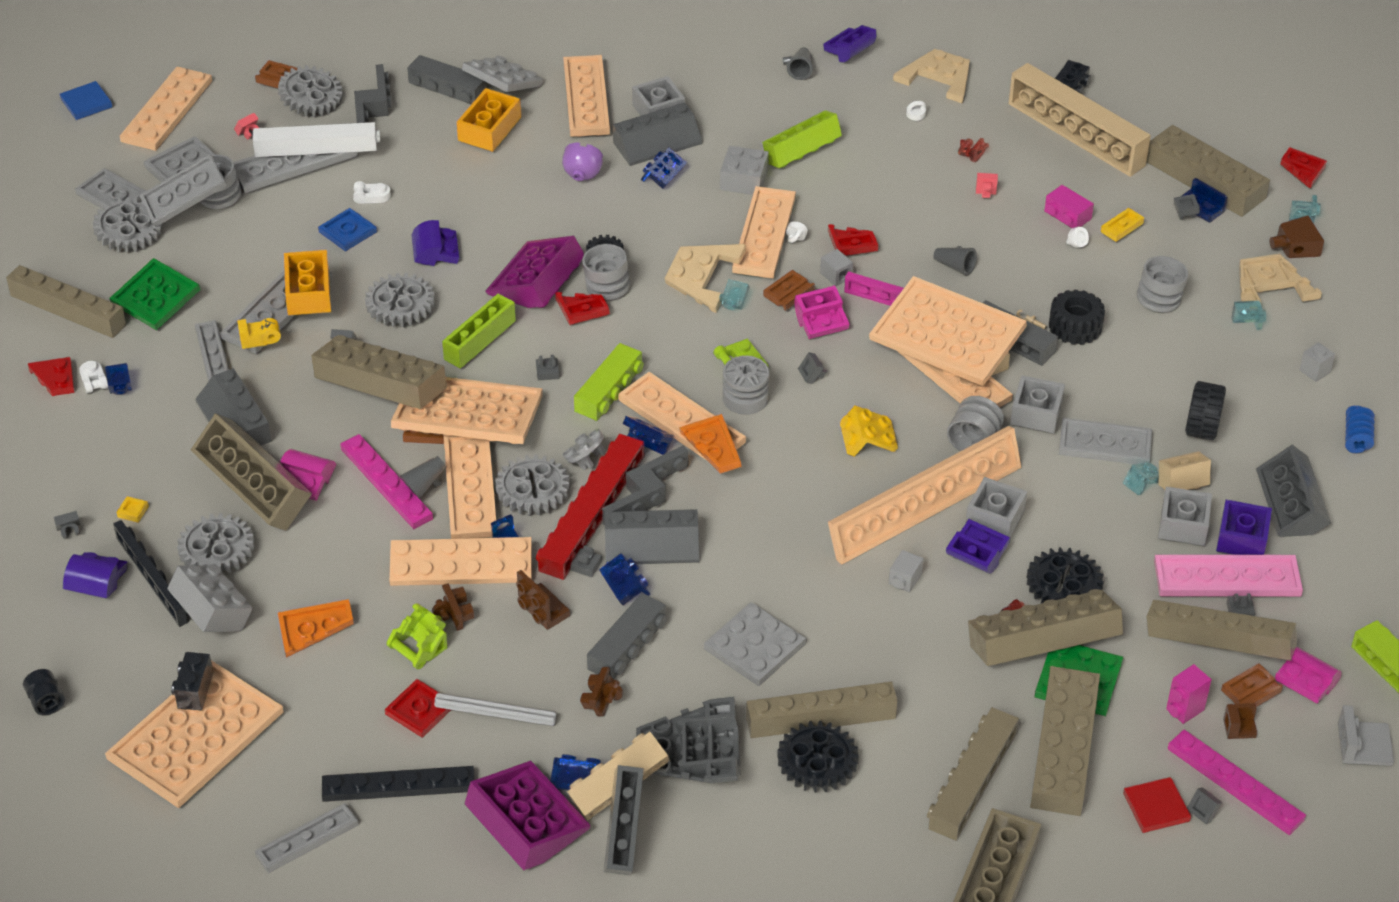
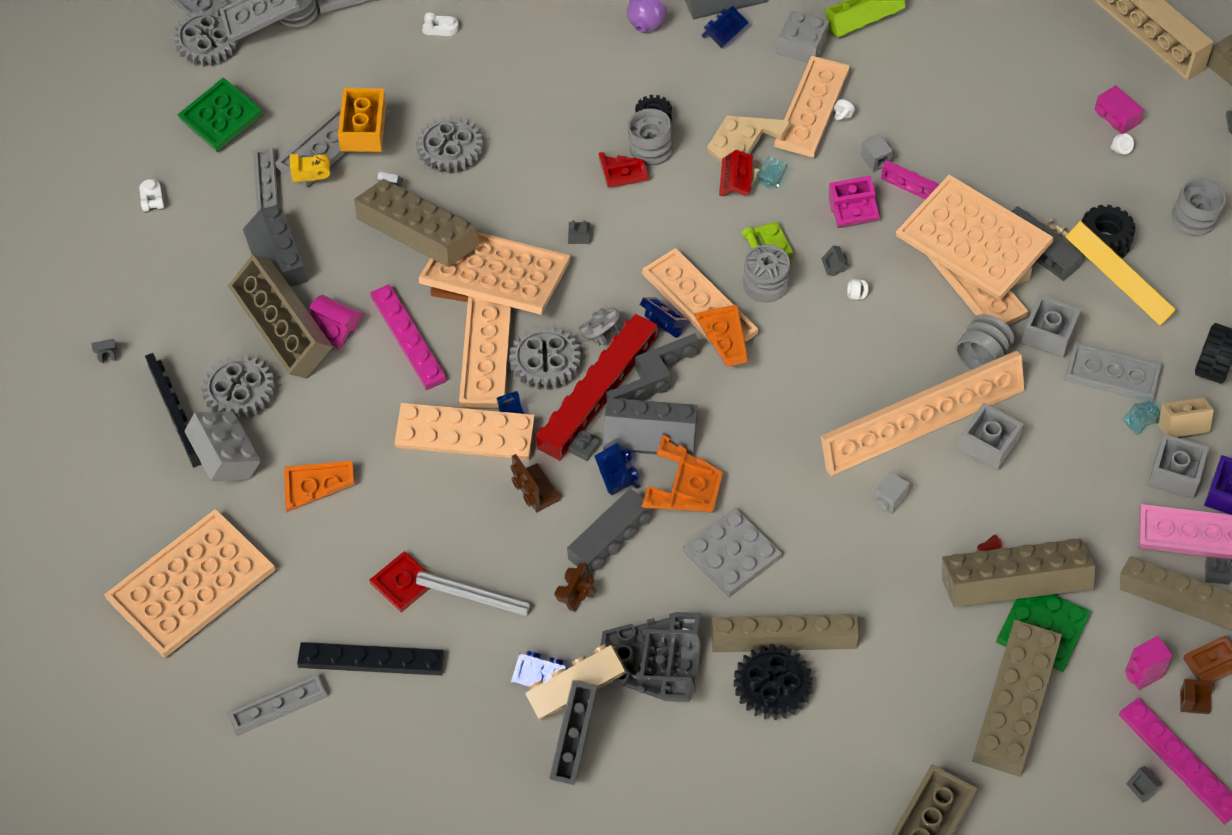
camera: 10 degrees right, 10 degrees up
dark tan brick [6,265,126,338] -> none
black wheel [23,669,65,716] -> none
red wing [28,357,74,396] -> none
dark purple brick [63,552,128,598] -> none
clear blue bracket [105,363,132,395] -> none
yellow tile [116,496,149,523] -> none
black brick [171,652,214,711] -> none
blue tile [318,208,377,252] -> none
lime piece [386,603,447,670] -> none
dark grey piece [400,456,446,499] -> none
dark purple brick [411,220,459,266] -> none
reddish brown hips [432,583,474,631] -> none
lime brick [442,294,516,369] -> none
magenta slope [464,760,591,871] -> none
magenta slope [485,236,584,308] -> none
lime brick [574,343,644,421] -> none
dark orange plate [763,270,815,311] -> none
red wing [828,224,878,256] -> none
yellow bracket [840,405,898,457] -> none
dark tan brick [927,707,1019,841] -> none
dark grey piece [933,246,977,276] -> none
dark purple brick [946,519,1010,574] -> none
clear red piece [958,138,989,162] -> none
coral tile [976,173,998,198] -> none
black gear [1026,547,1104,604] -> none
yellow plate [1101,208,1144,242] -> none
red tile [1123,777,1191,833] -> none
none -> orange wing [641,435,723,512]
none -> red panel [719,150,753,197]
none -> white tile [847,278,869,300]
none -> yellow tile [1066,221,1177,326]

